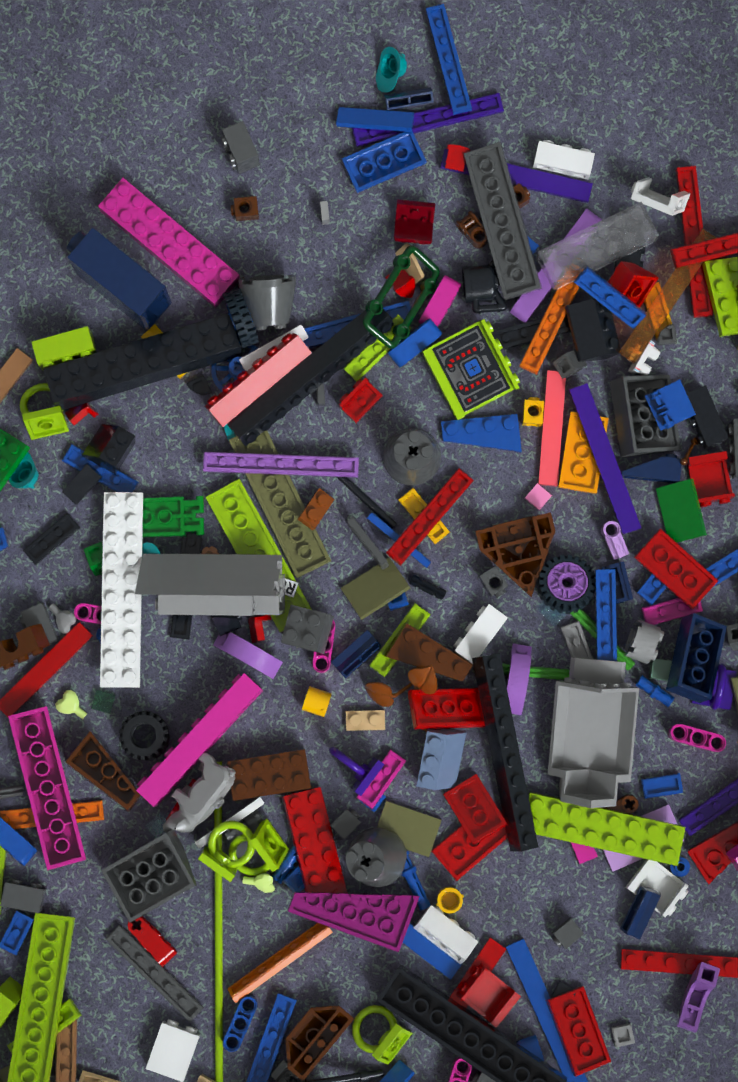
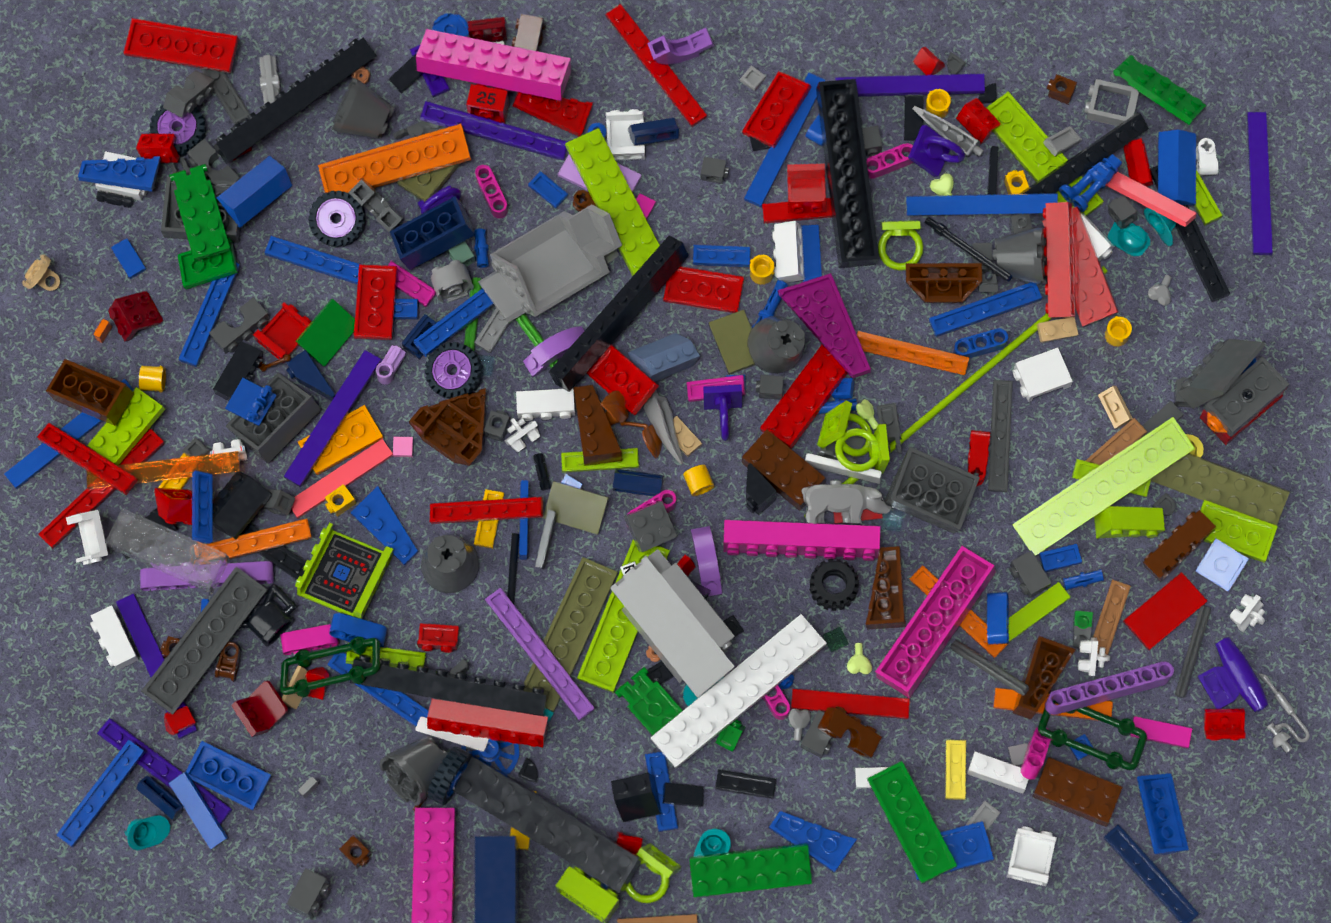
camera: 125 degrees left, 10 degrees down
dark orange plate [298,488,335,531] -> none
red plate [443,774,508,845] -> none
none -> white hips [504,418,540,452]
none -> light grey piece [644,390,683,464]
none -> blue plate [693,245,750,267]
none -> black slope [745,463,776,516]
none -> dark grey hinge [877,403,902,455]

